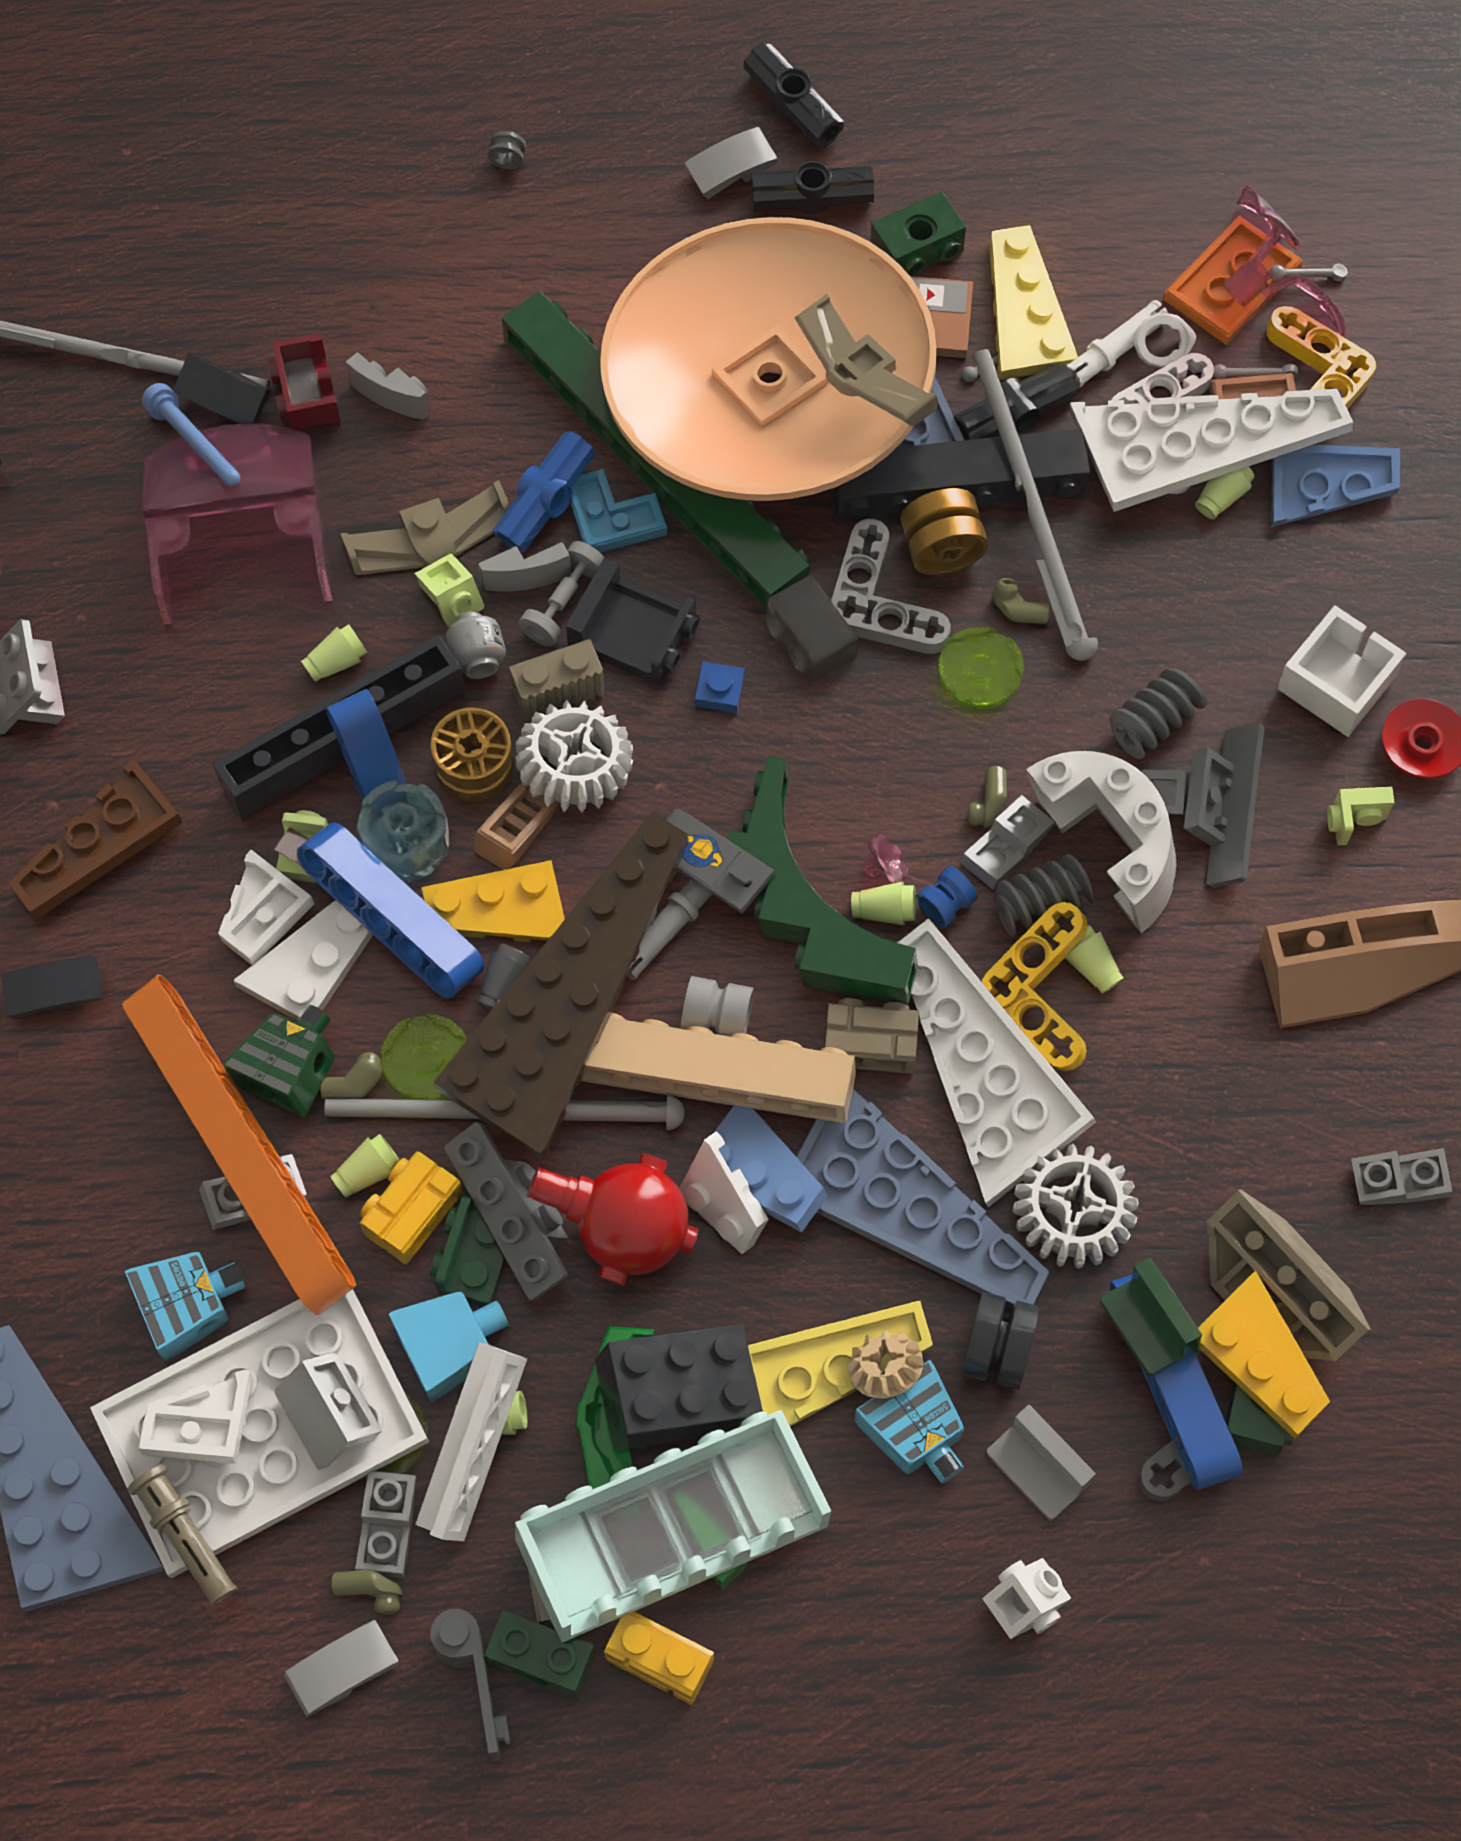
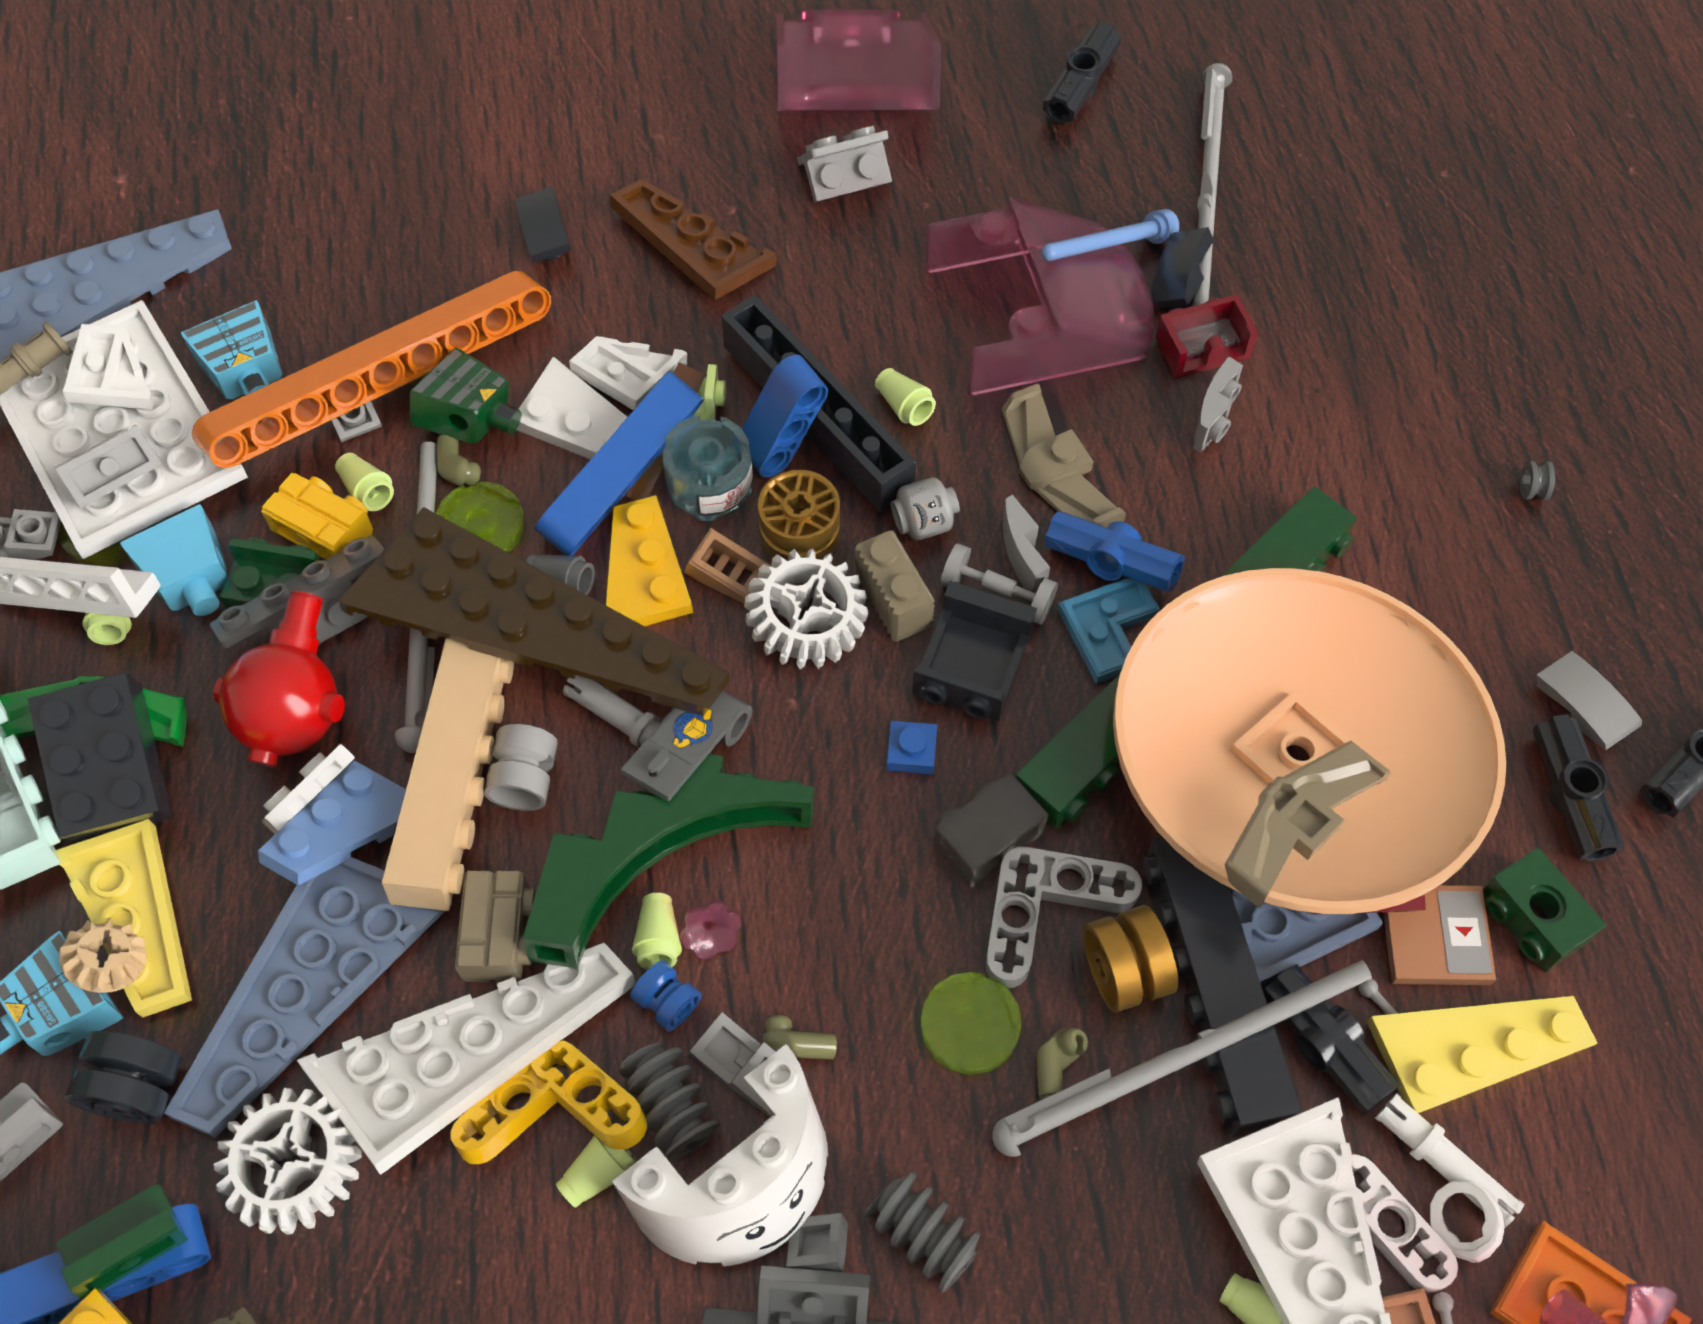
camera: 85 degrees right, 5 degrees down
yellowish green bracket [415,553,484,627] -> none

